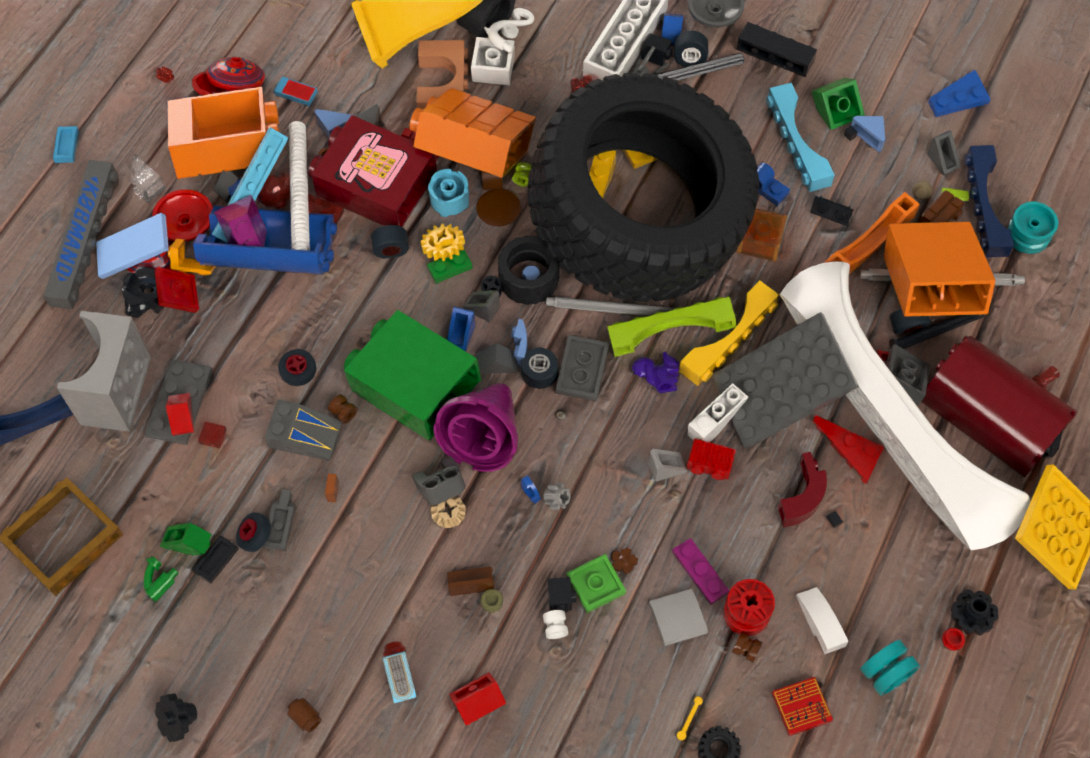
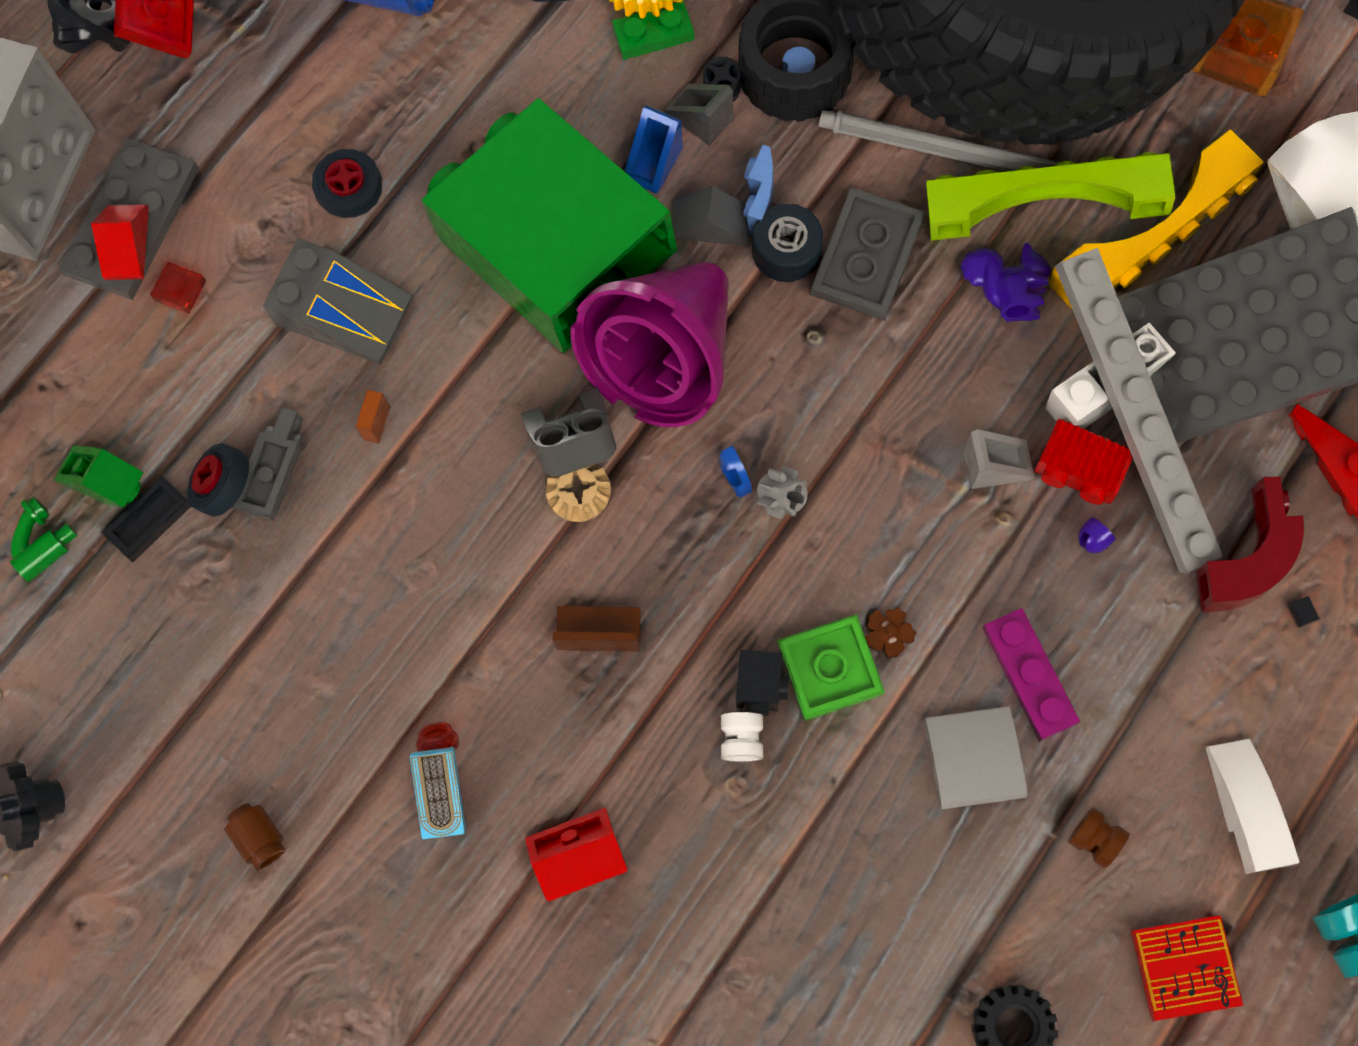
camera: 15 degrees right, 10 degrees up
reddish brown wheel [328,394,358,424] -> none
olive tile [481,589,503,613] -> none
yellow hinge [677,696,703,741] -> none
red wheel [724,579,775,636] -> none
none -> light grey plate [1055,248,1223,573]
none -> dark purple hinge [1078,517,1116,554]

